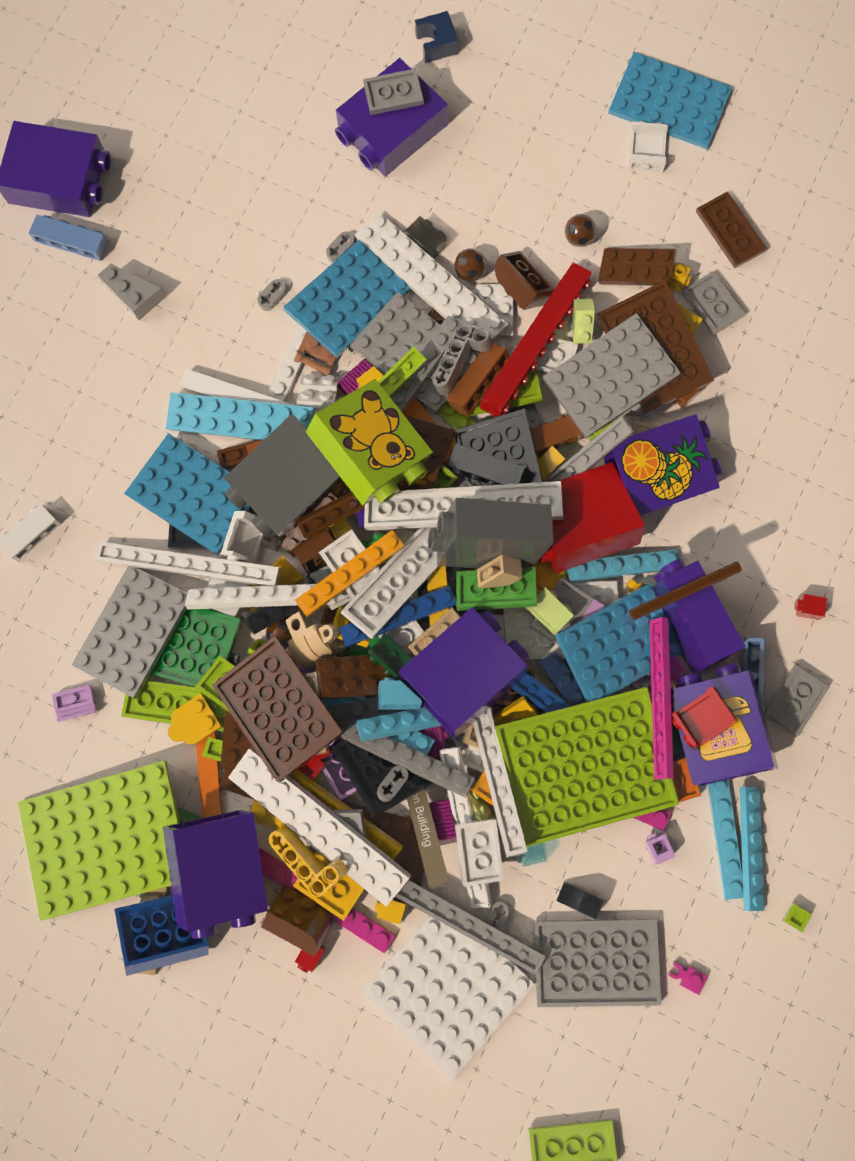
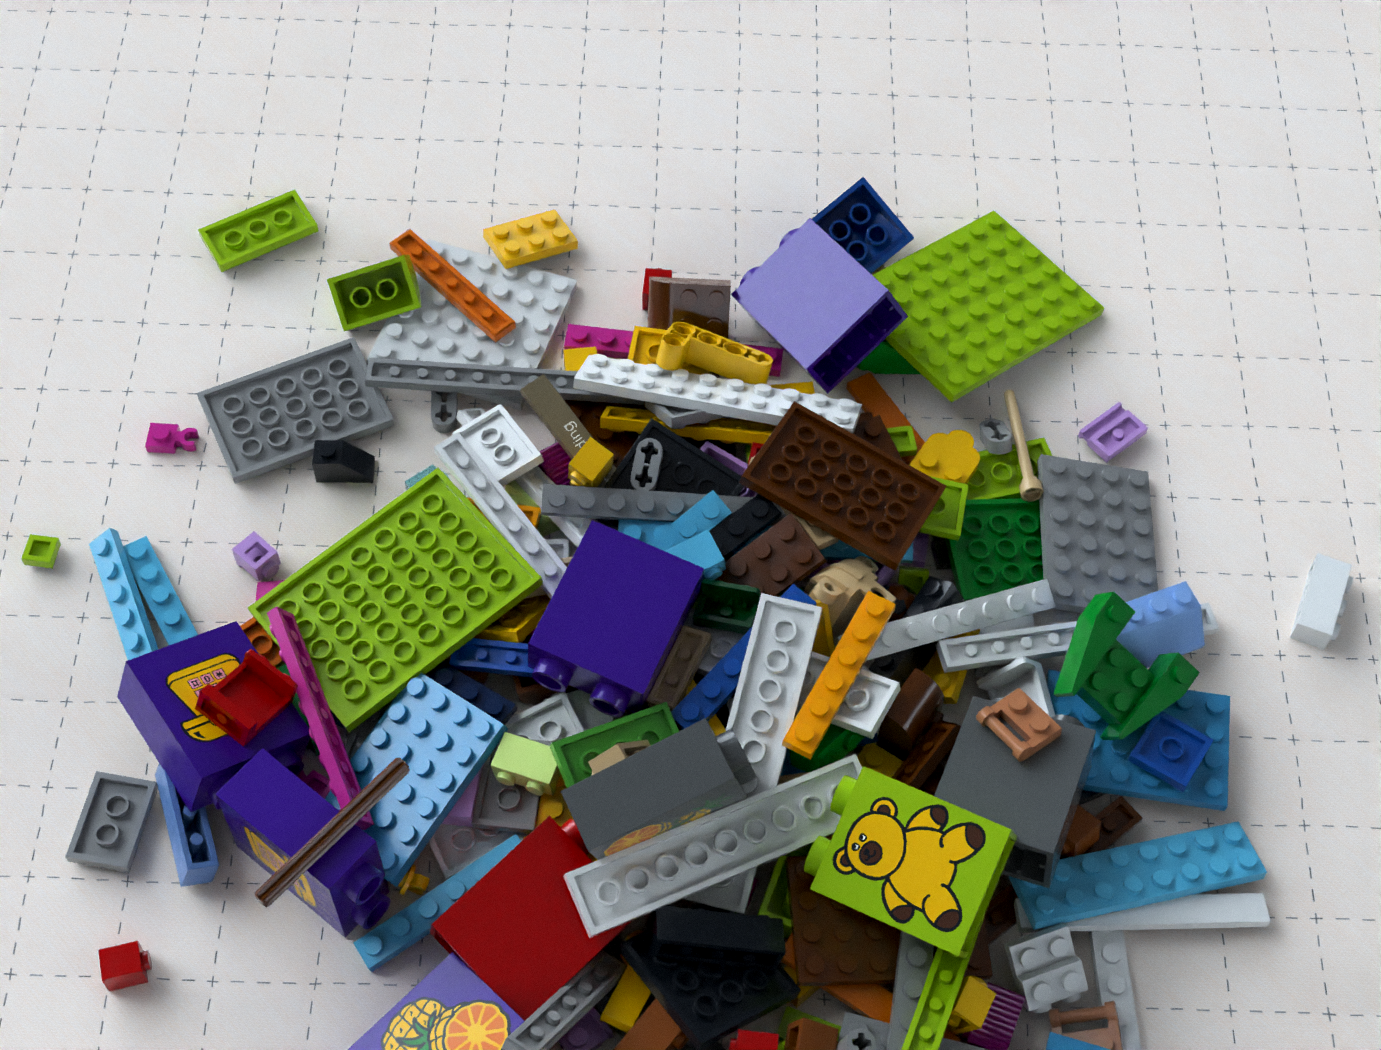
camera: 150 degrees right, 20 degrees down
none -> lime slope [327,255,422,331]
none -> orange tile [389,229,516,343]
none -> yellow plate [483,209,578,269]
none -> yellow brick [568,437,614,487]
none -> nougat plate [976,688,1062,762]
none -> light grey beam [980,419,1012,454]
none -> tan piece [1004,390,1044,502]
none -> green wedge [1053,591,1200,740]
none -> light blue slope [1116,581,1205,668]
none -> blue plate [1128,711,1213,792]

